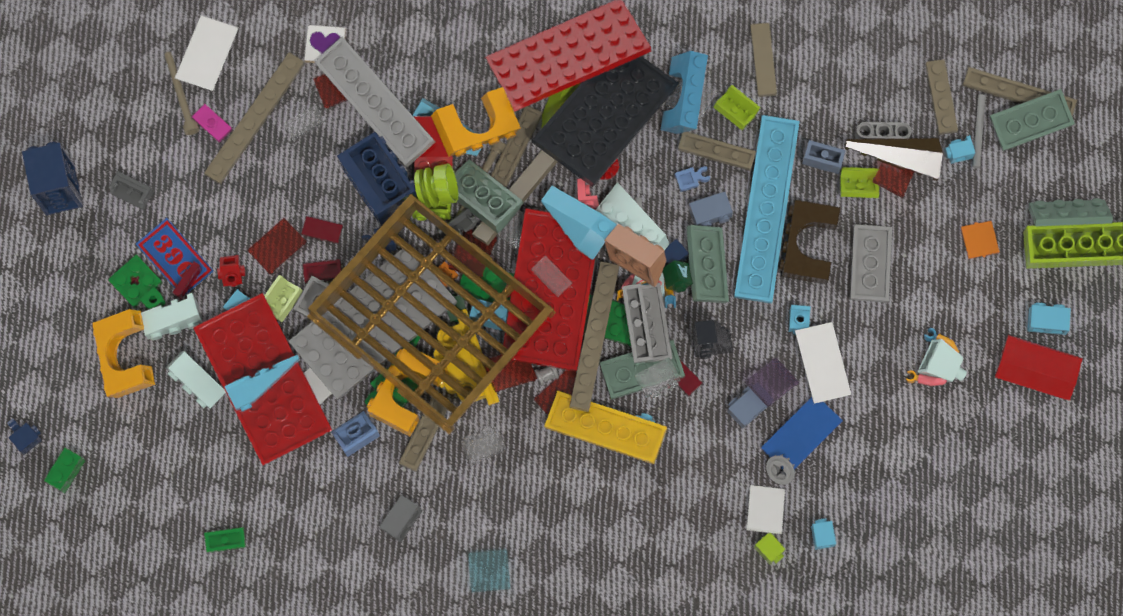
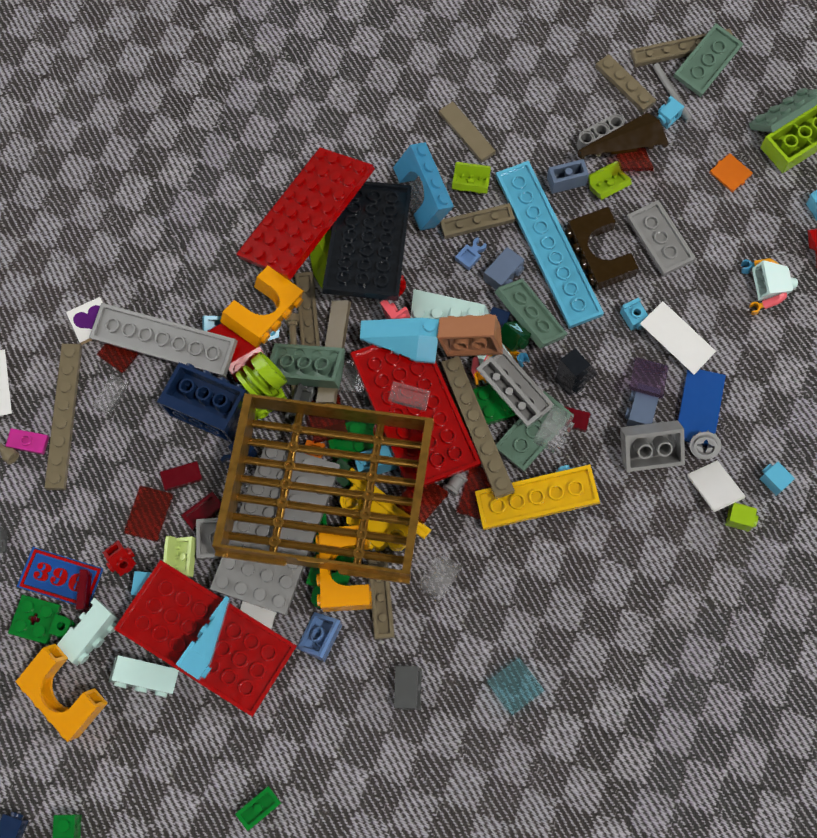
camera: 30 degrees left, 5 degrees down
none -> light grey brick [620,420,685,472]

